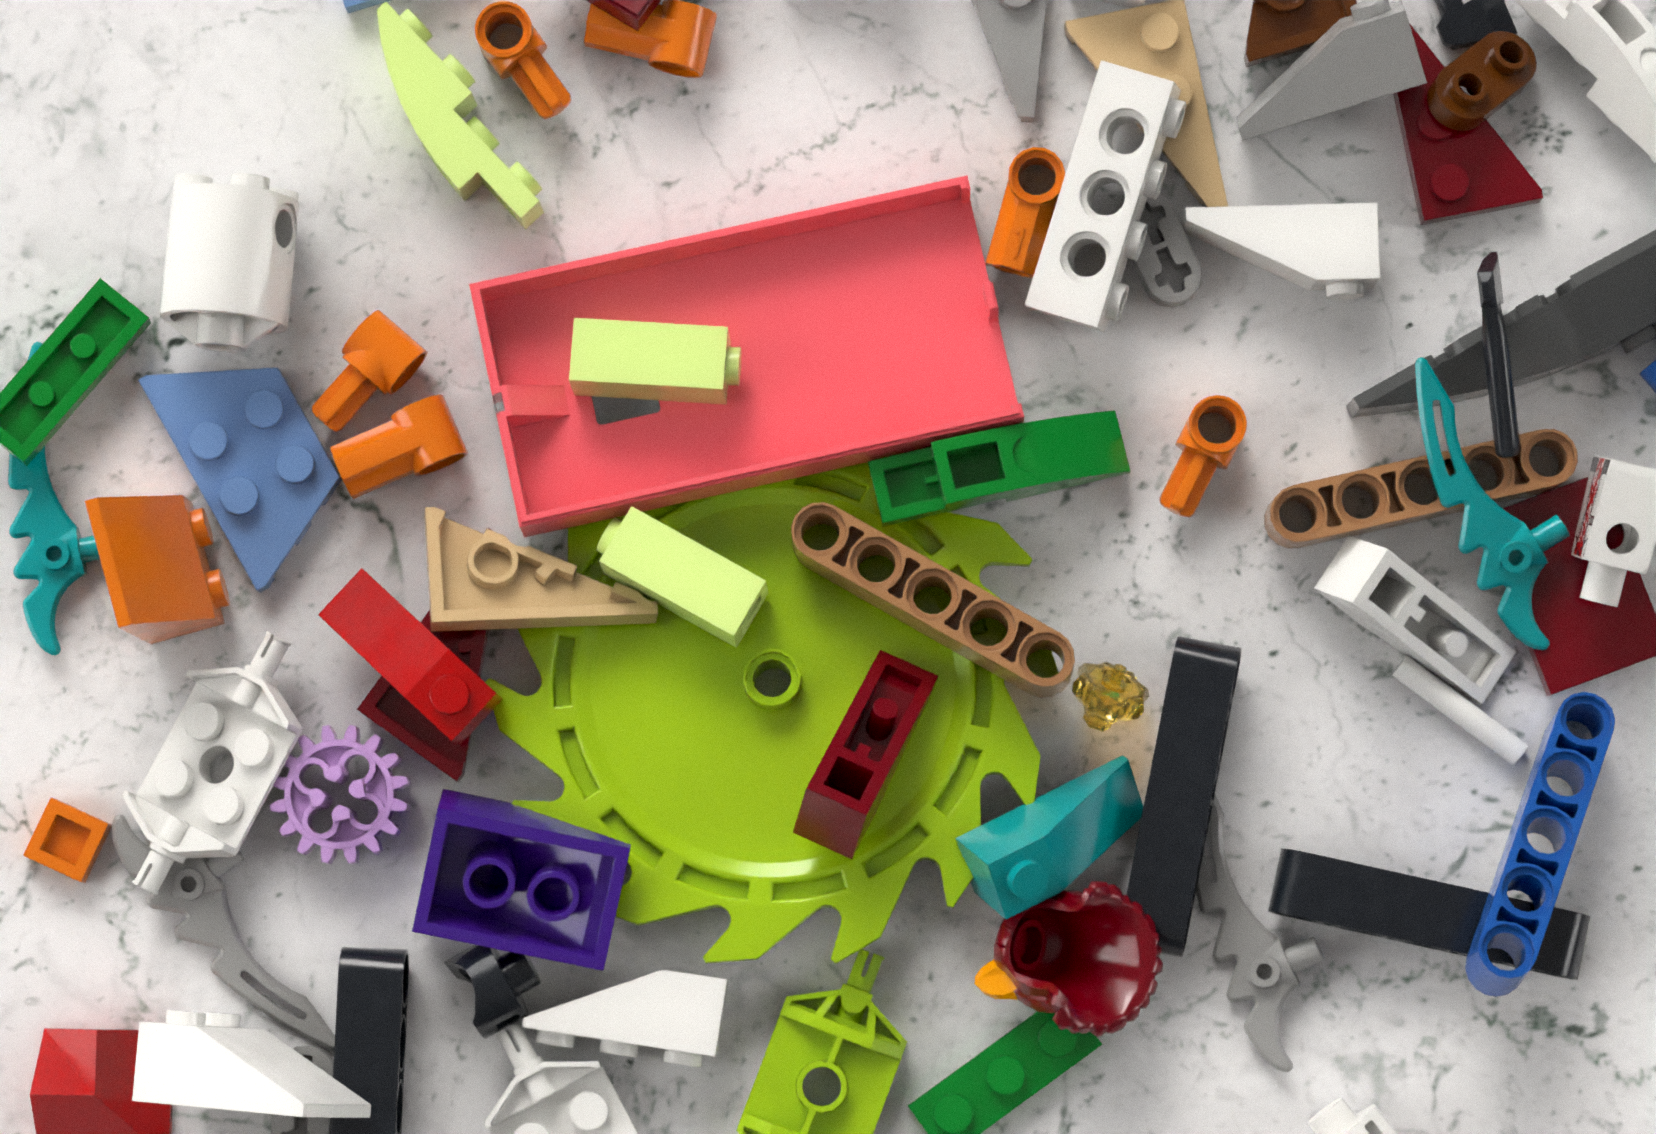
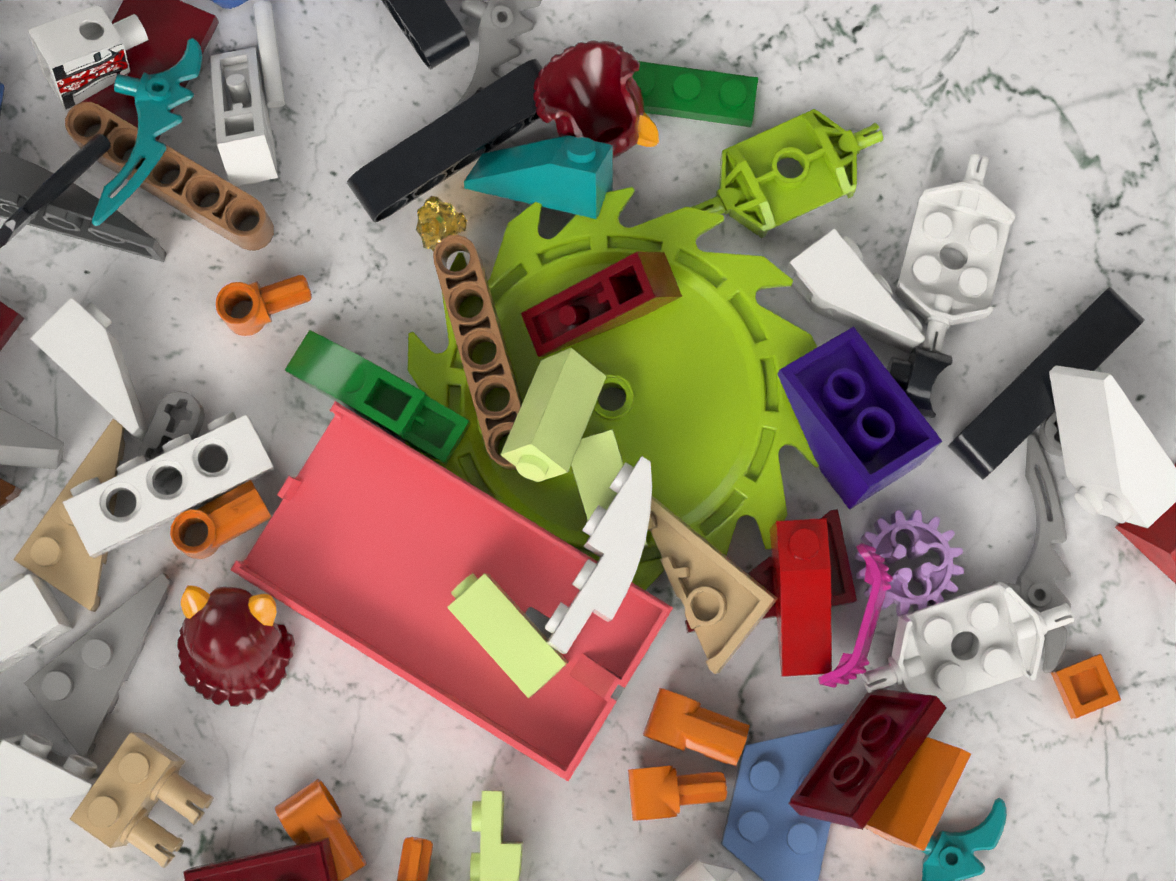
camera: 140 degrees left, 5 degrees down
none -> dark red hair [177,585,295,707]
none -> yellowish green brick [501,348,606,482]
none -> white slope [545,456,652,654]
none -> dark red tile [788,689,947,830]
none -> dark pink piece [818,542,893,688]

